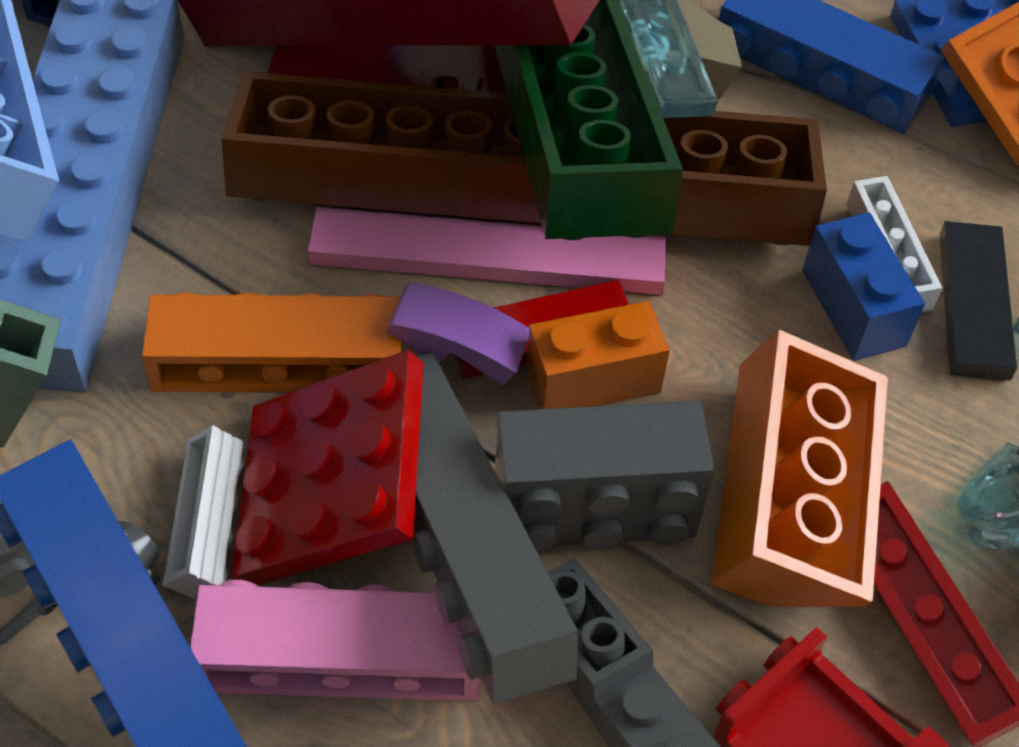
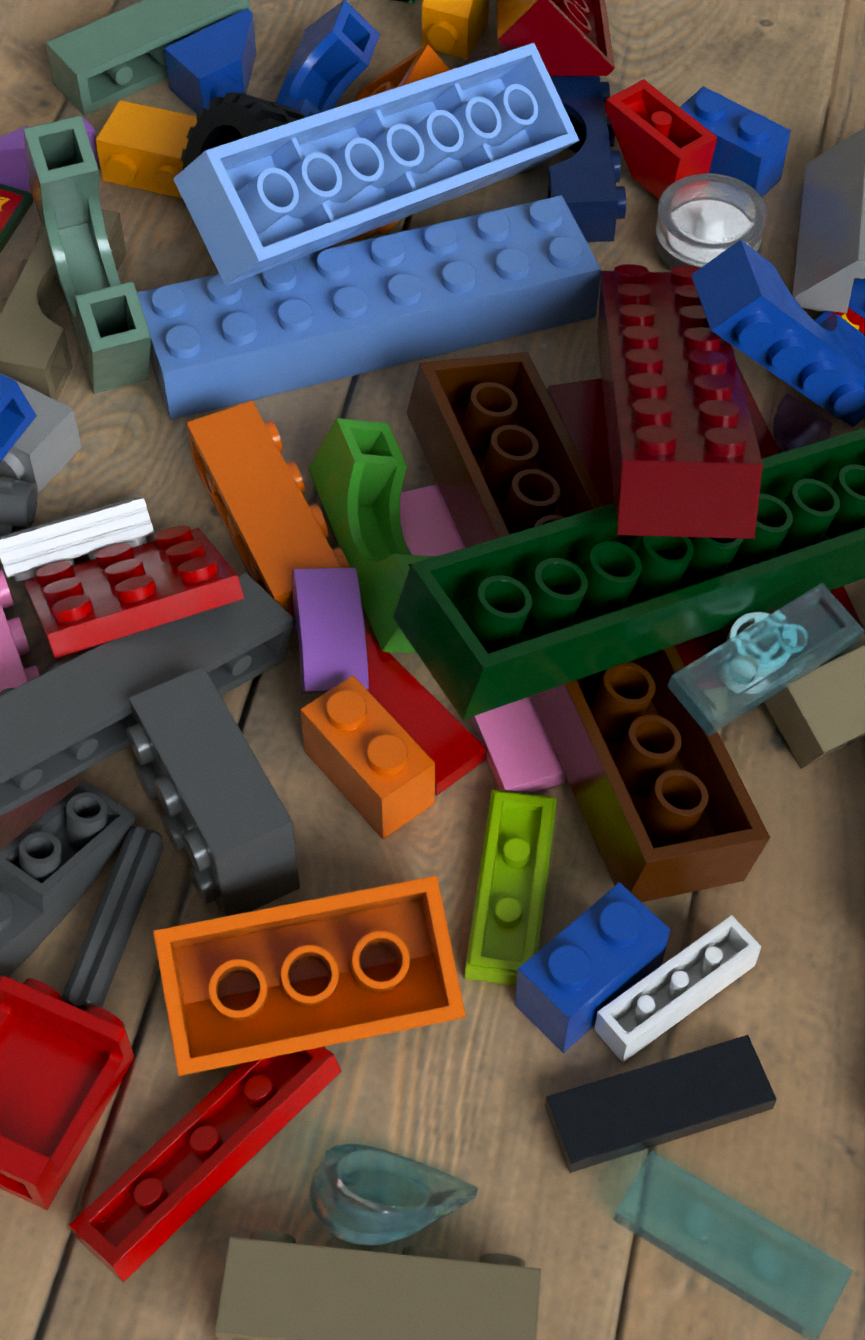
camera: 70 degrees right, 0 degrees up
none -> dark grey axle [62,826,164,1011]
none -> bright green arch [308,418,437,653]
none -> lime tile [465,789,557,986]

